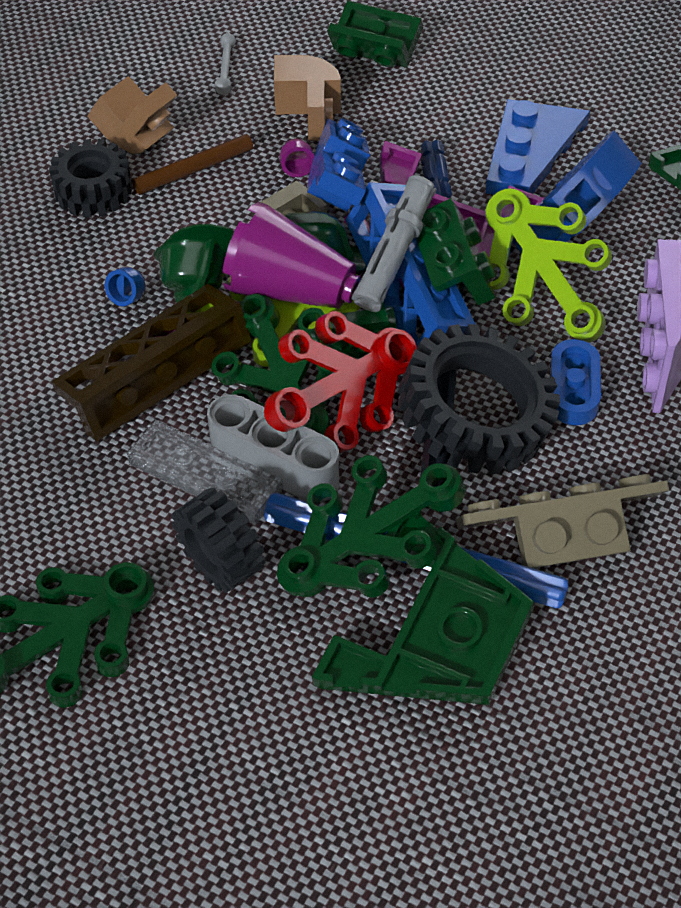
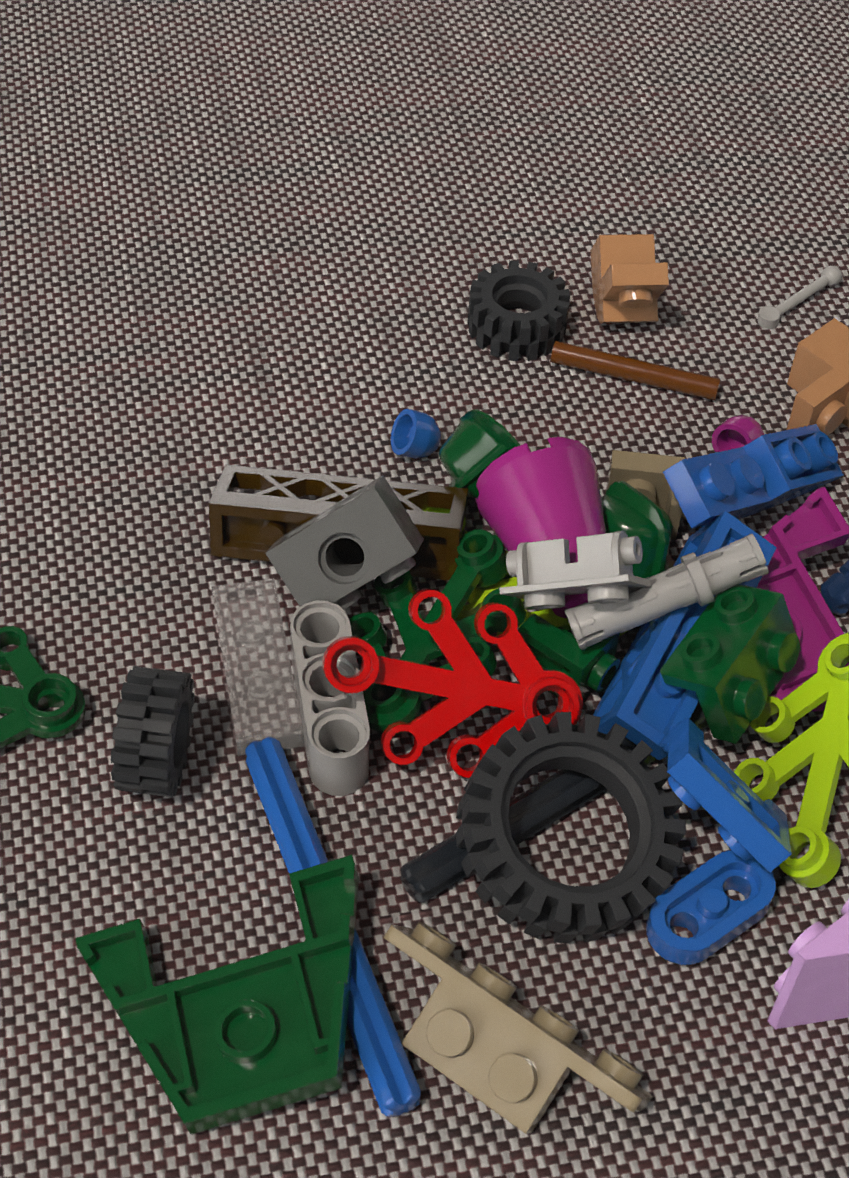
camera: 45 degrees right, 0 degrees up
dark green plant [277,455,466,598] -> none
none -> dark grey brick [265,475,424,610]
none -> light grey hinge [500,531,651,609]
none -> blue plate [659,718,792,873]

